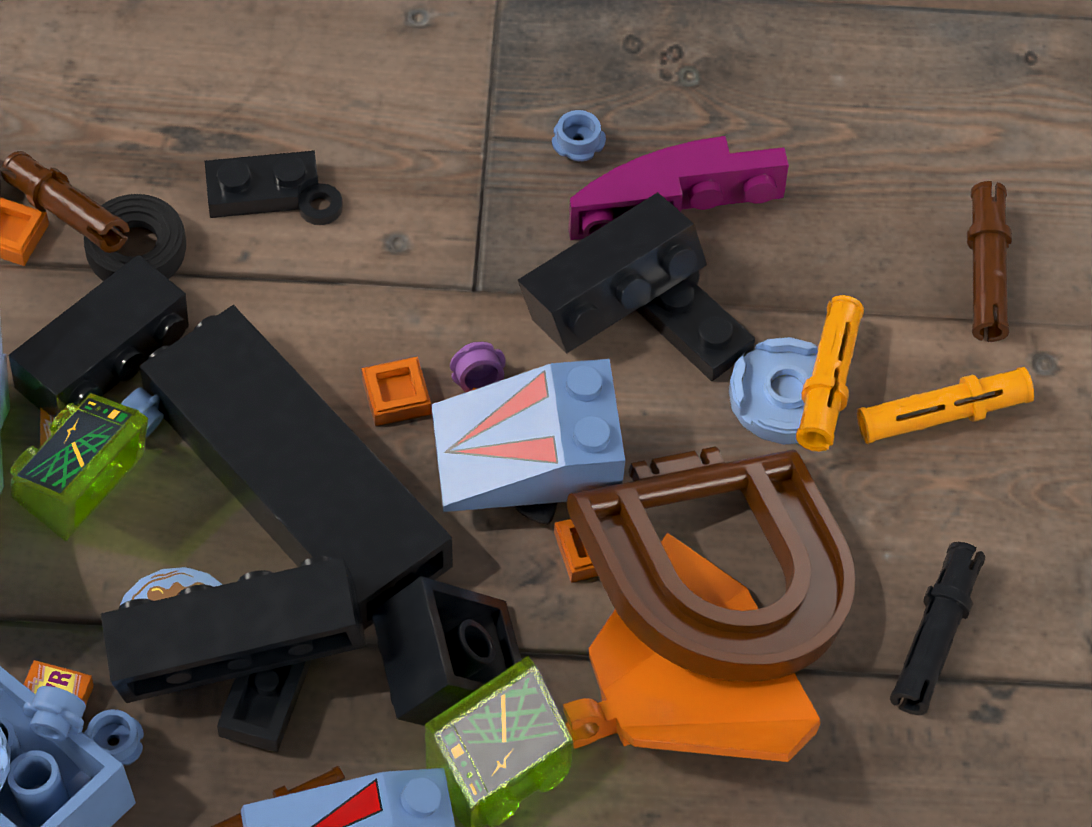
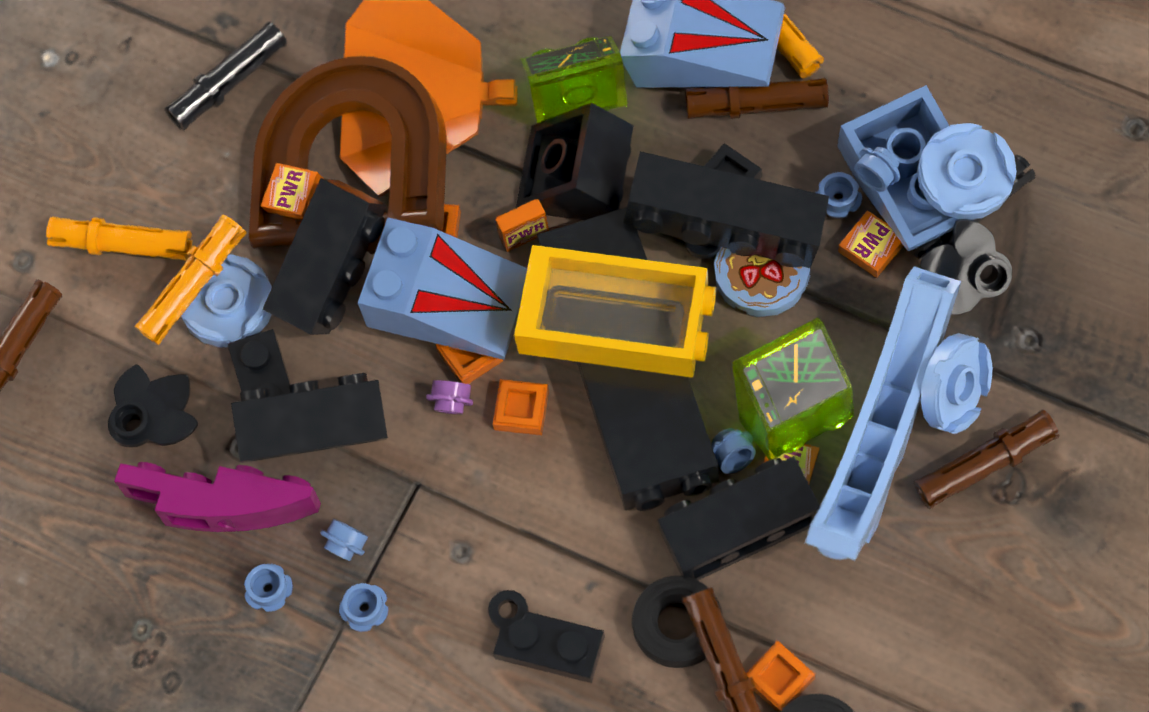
camera: 145 degrees left, 10 degrees up
none -> black plate [108,364,198,447]
none -> tile [261,163,323,220]
none -> black brick [263,178,387,335]
none -> medium blue plate [320,519,368,561]
none -> medium blue plate [339,583,389,632]
none -> orange tile [495,199,549,252]
none -> piece [514,245,716,378]

